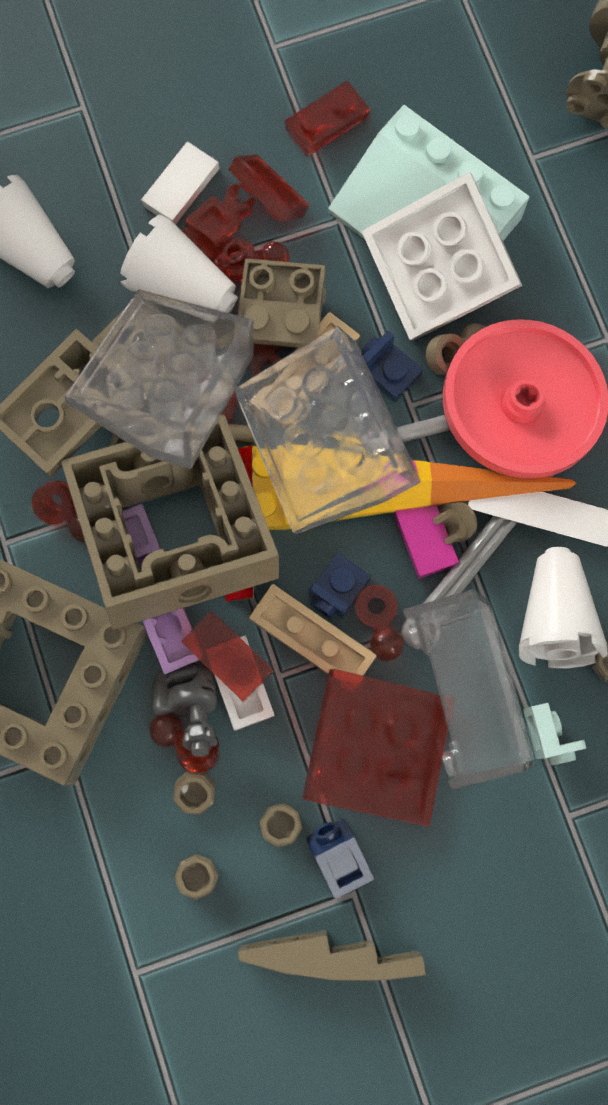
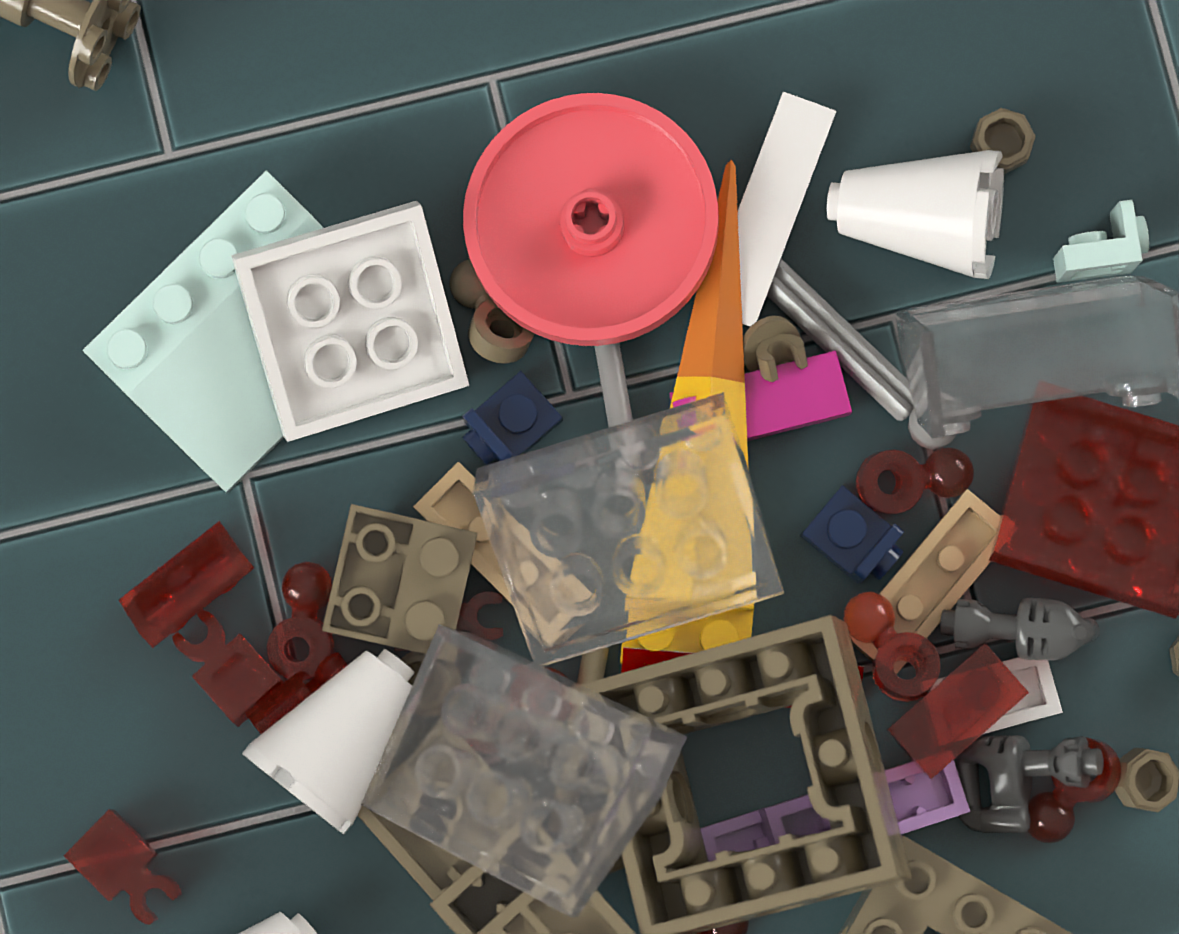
camera: 85 degrees left, 5 degrees up
white tile [141,142,219,225] -> none
clear red plate [285,80,370,157] -> none
none -> clear red plate [63,809,182,925]
none -> clear red plate [844,592,941,702]
none -> dark grey piece [940,597,1100,660]

